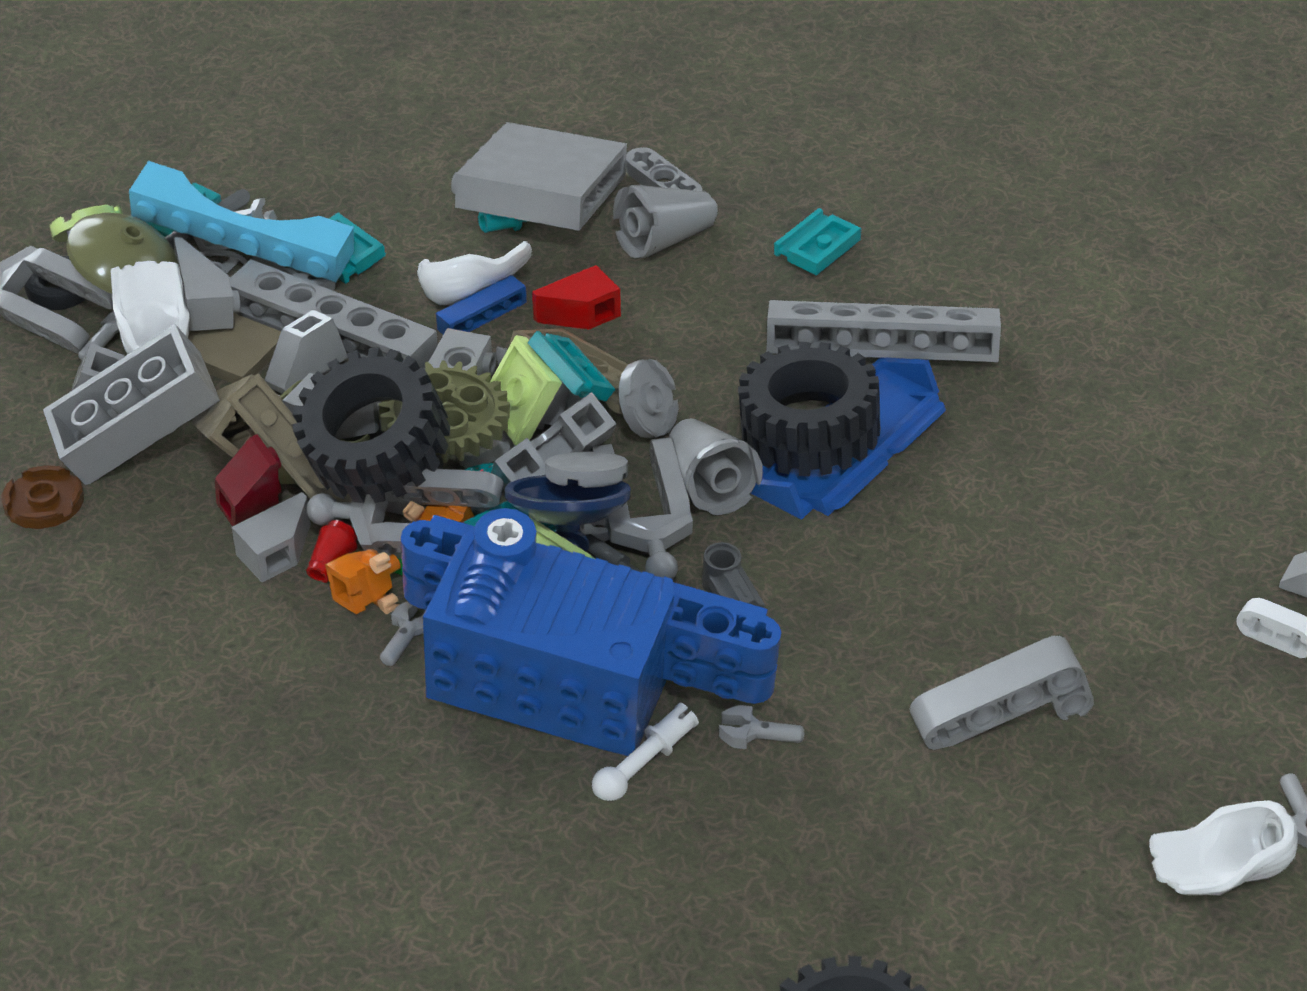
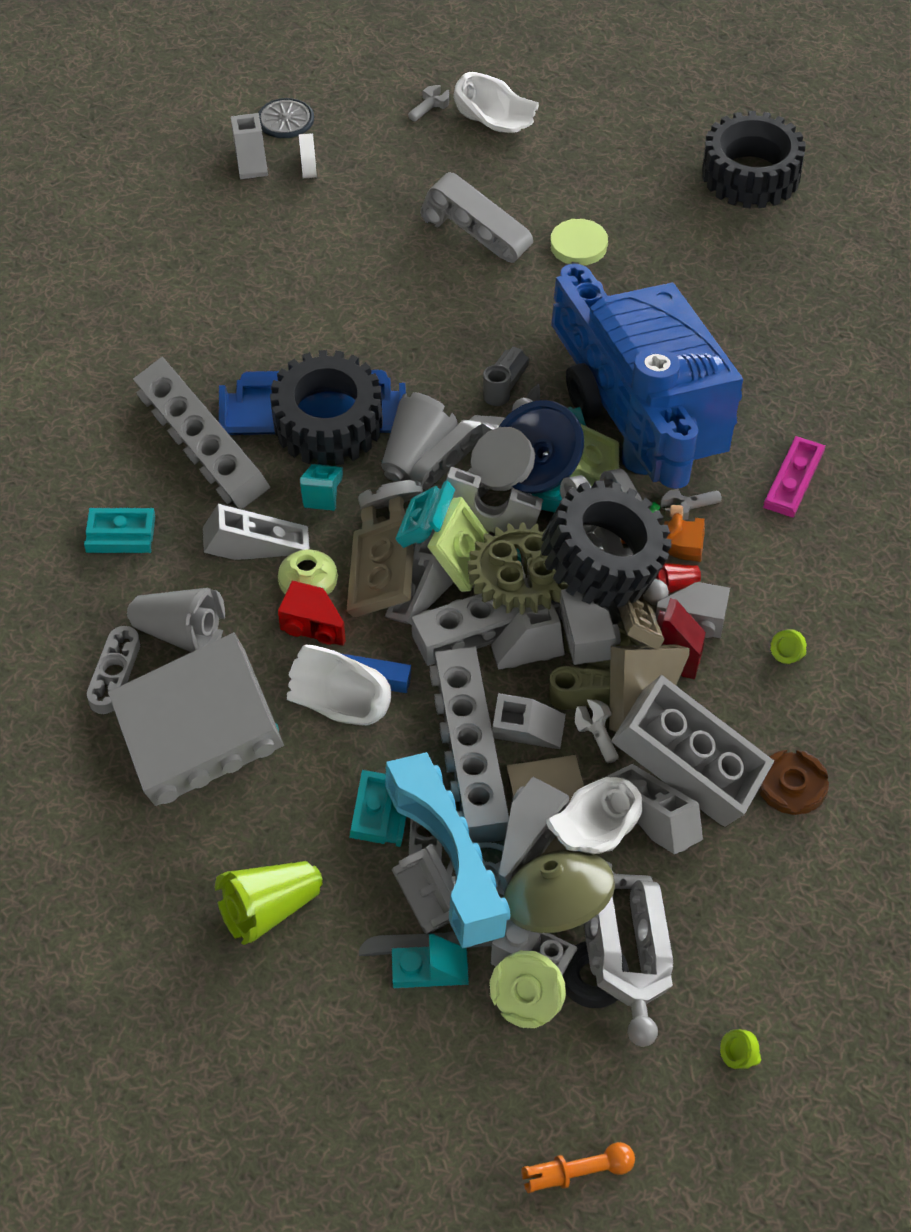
camera: 130 degrees left, 10 degrees up
none -> light grey slope [203,504,310,560]
none -> lime cone [215,861,323,945]
none -> yellowish green piece [278,549,338,595]
none -> teal slope [300,464,343,511]
none -> yellowish green tile [550,219,608,266]
none -> dark pink tile [763,436,826,518]
none -> lime tile [771,629,806,664]

